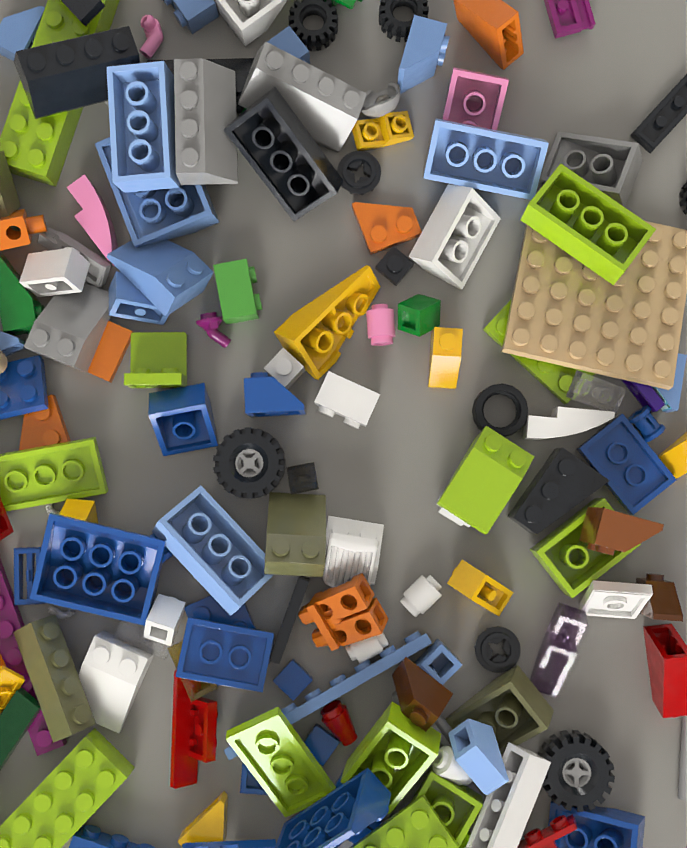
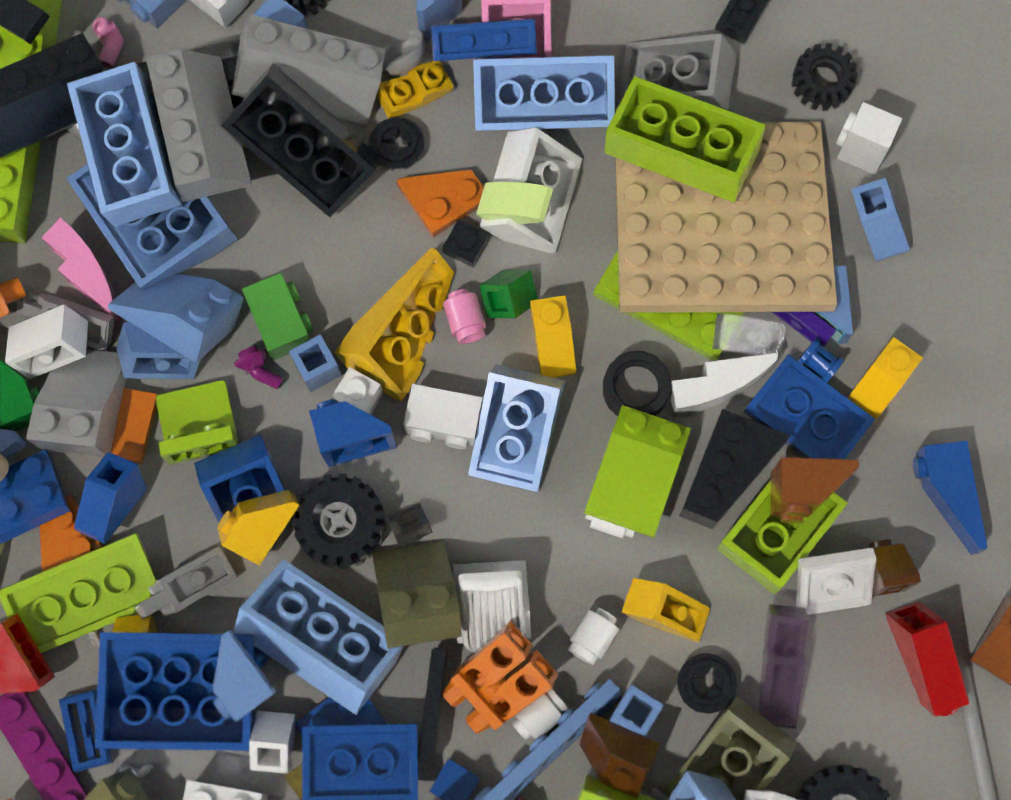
camera: 10 degrees left, 10 degrees down
none -> blue slope [74,452,147,544]
none -> light grey hinge [134,545,238,619]
none -> medium blue slope [213,630,277,722]
none -> yellow slope [217,490,299,566]
none -> medium blue brick [289,334,342,392]
none -> blue tile [431,19,537,61]
none -> light blue slope [468,364,565,492]
none -> yellowish green slope [476,182,553,224]

